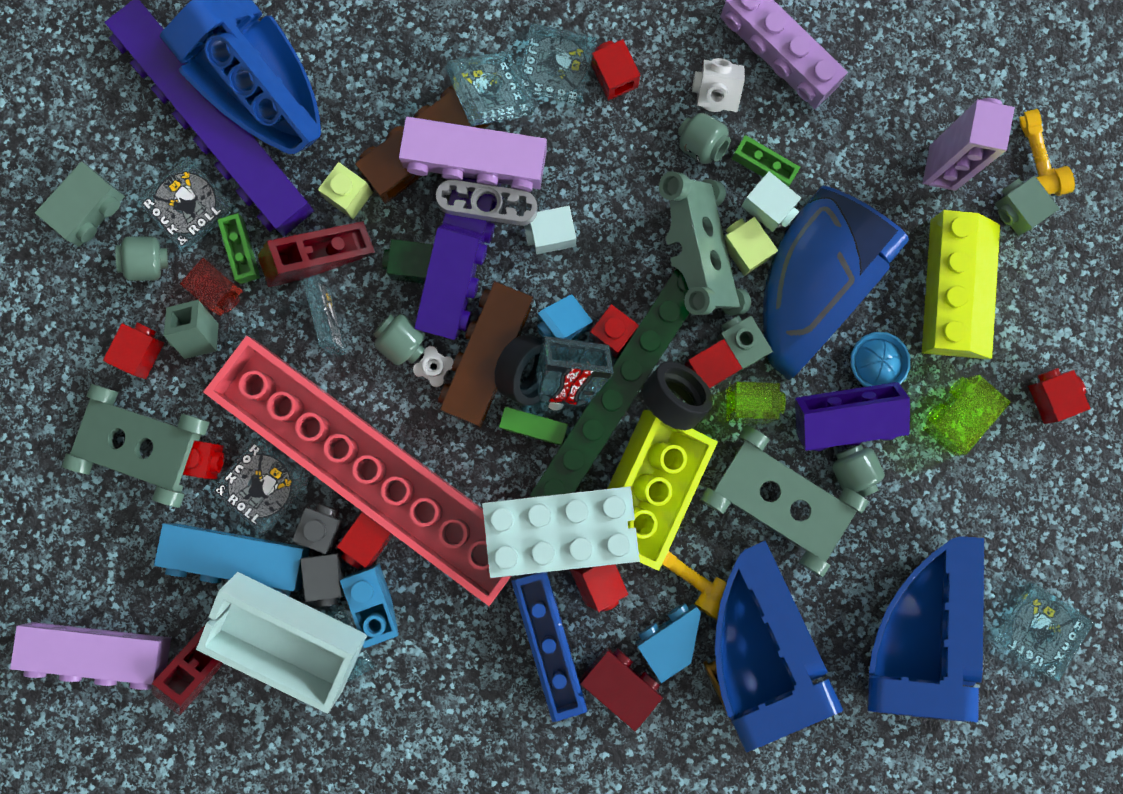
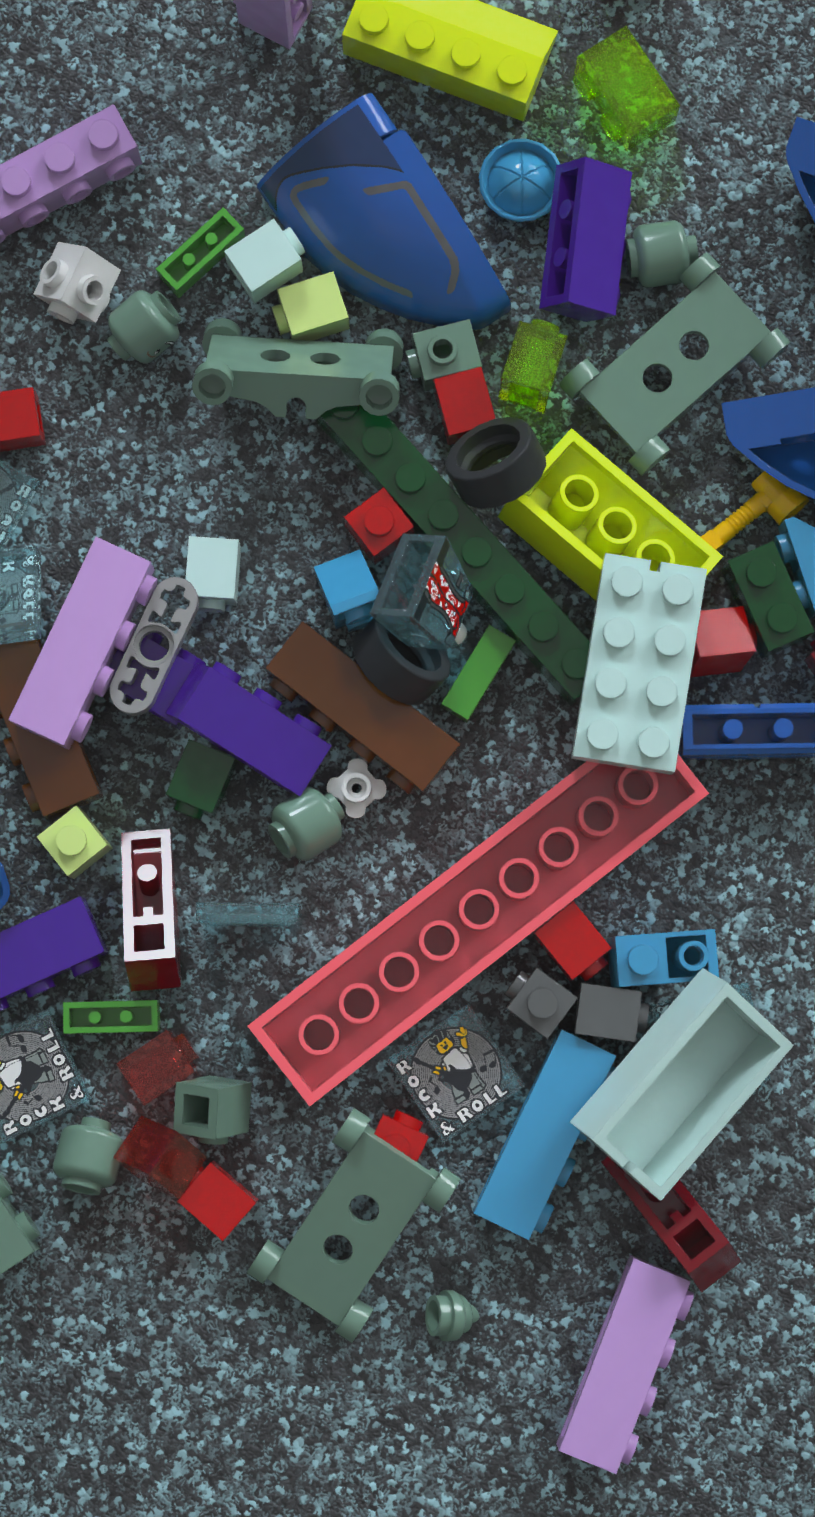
camera: 75 degrees left, 0 degrees up
none -> clear red brick [113,1115,207,1199]
none -> sand green plate [425,1290,480,1341]
none -> dark green brick [721,541,814,659]

